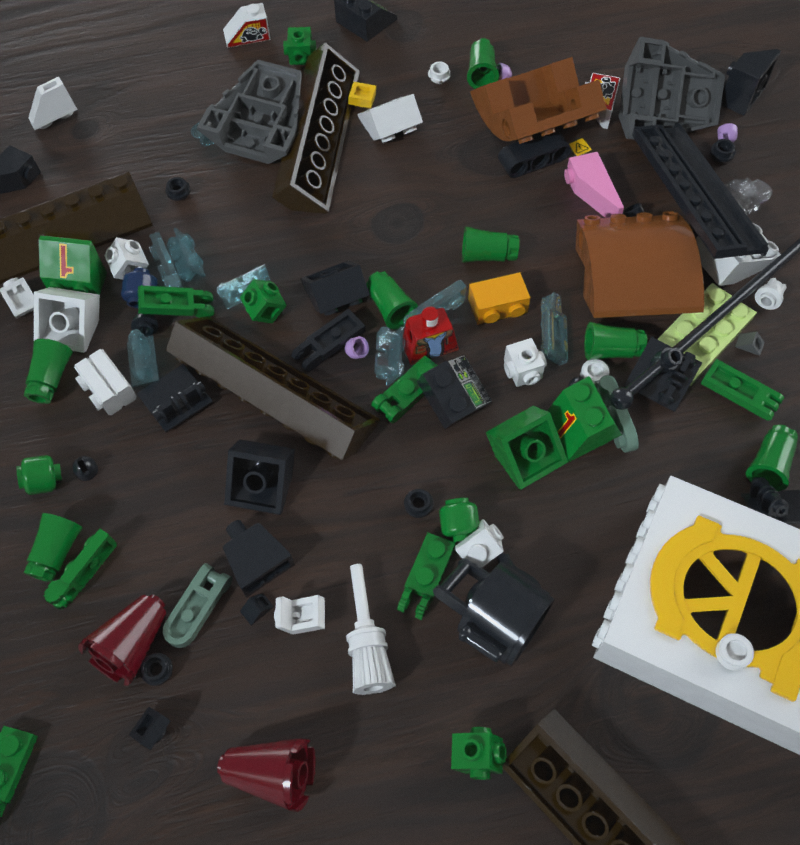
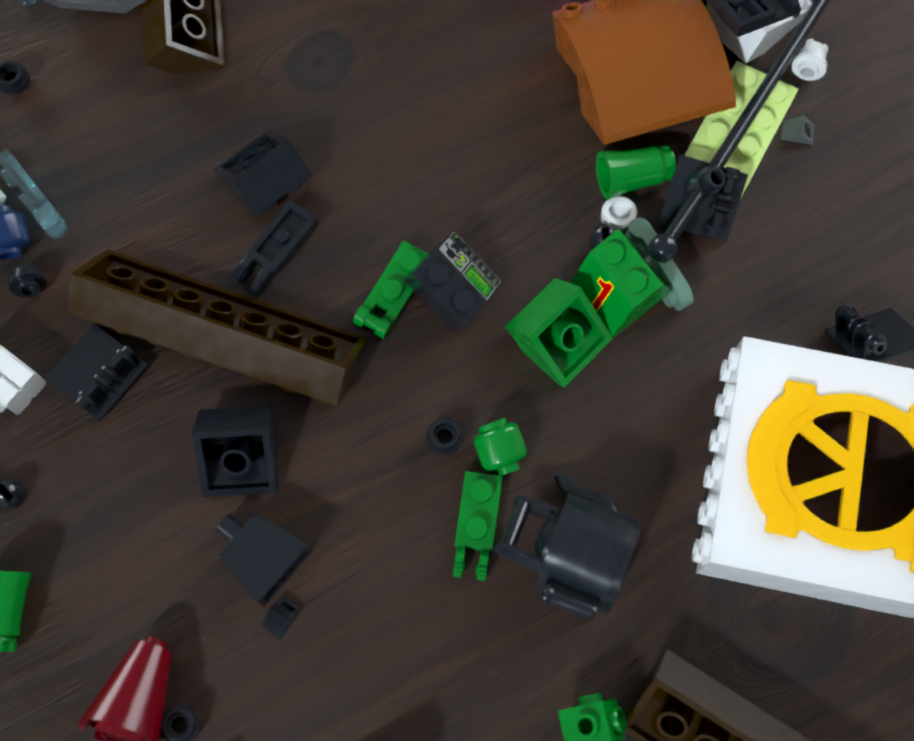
camera: 15 degrees left, 10 degrees up
green hinge [43,528,117,610] -> none
clear light blue hinge [127,329,159,387] -> none
green hinge [137,285,215,318] -> none
sand green plate [163,563,233,648] -> none
clear light blue hinge [167,228,205,281] -> none
clear light blue hinge [216,265,271,309] -> none
green brick [240,279,287,324] -> none
white bracket [274,595,325,635] -> none
lavender hinge [345,336,369,359] -> none
white piece [346,564,396,695] -> none
green plant [366,271,419,330] -> none
clear light blue hinge [374,327,405,386] -> none
red torso [401,307,459,365] -> none
clear light blue hinge [403,280,467,332] -> none
white bracket [455,519,504,568] -> none
green plant [462,226,519,263] -> none
light orange brick [468,272,530,325] -> none
white brick [504,338,547,387] -> none
clear light blue hinge [541,292,568,366] -> none
green hinge [701,359,784,421] -> none
white tile [716,633,754,671] -> none
green plant [746,424,798,491] -> none

